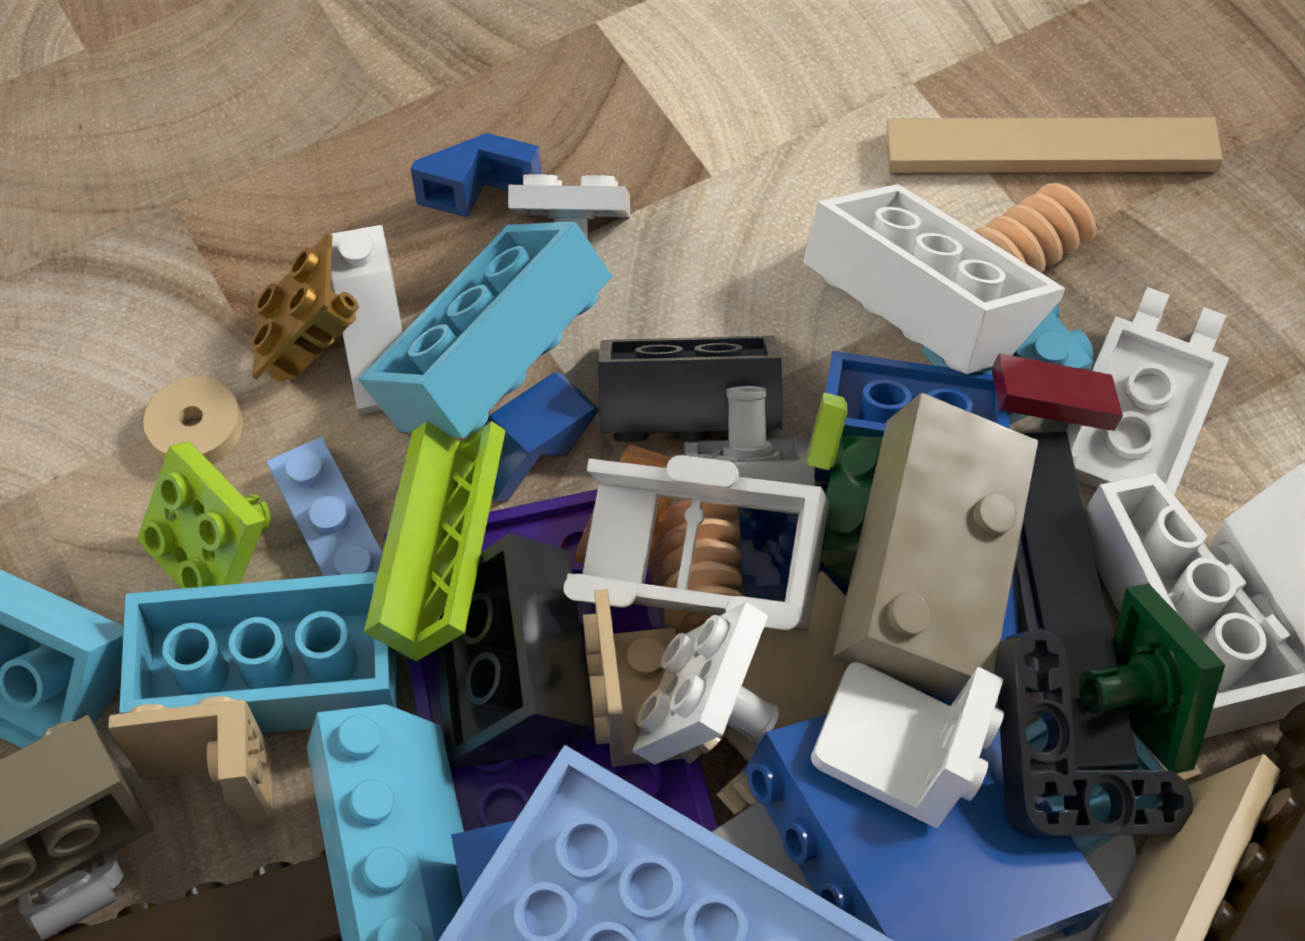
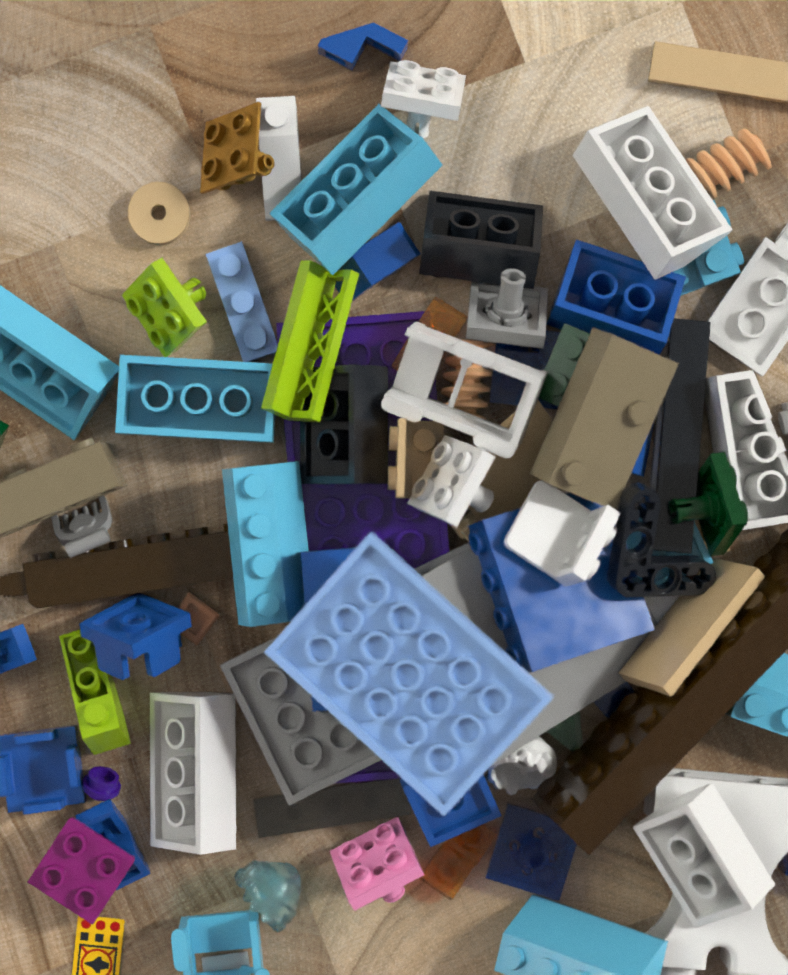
camera: 10 degrees right, 30 degrees up
tan bracket [108,696,273,829] -> none
lime tile [807,392,848,470] -> none
dark red tile [991,353,1123,431] -> none

